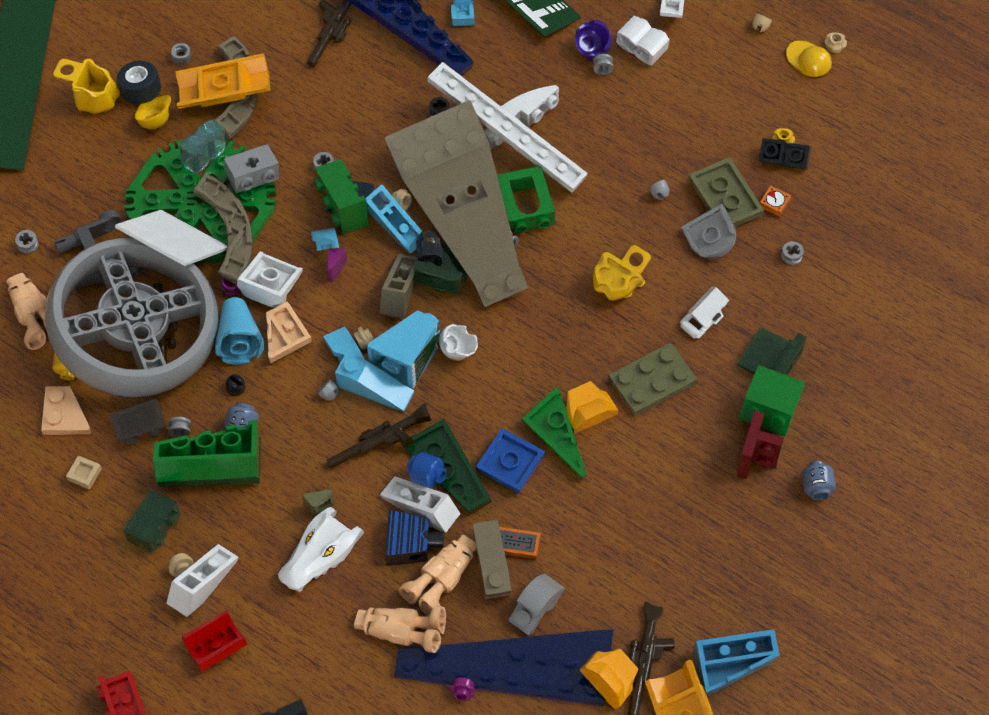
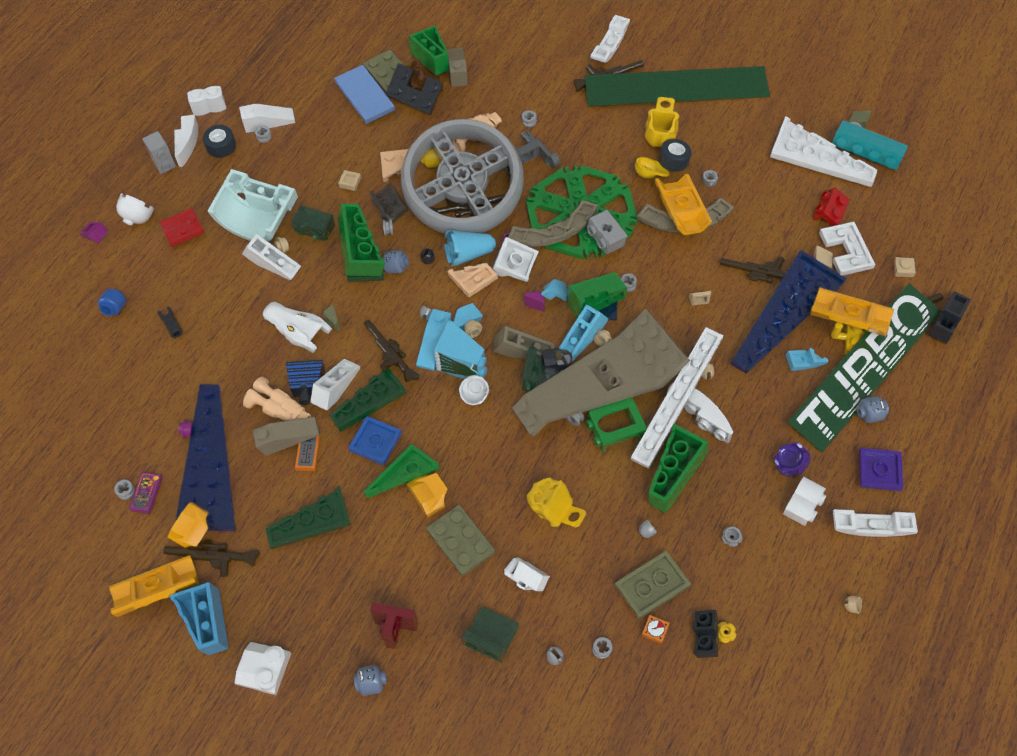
camera: 85 degrees right, 0 degrees up
white piece [115,210,227,266] -> none
clear light blue brick [180,120,226,173] -> none
red bracket [182,611,248,672] -> none
light nougat piece [354,605,446,653] -> none
blue head [407,452,446,489] -> none
light grey brick [508,574,565,635] -> none
light grey bush [593,54,614,75] -> none
light grey tile [681,204,736,260] -> none
green slope [738,365,806,437] -> none
yellow cap [786,41,832,77] -> none
tan plate [825,32,847,53] -> none
none -> light aqua piece [208,169,298,242]
none -> white slope [235,642,291,695]
none -> dark green wing [265,487,351,550]
none -> light grey hinge [546,646,564,665]
none -> green wedge [648,424,709,514]
none -> tan slope [689,291,711,306]
none -> light grey plate [722,527,742,547]

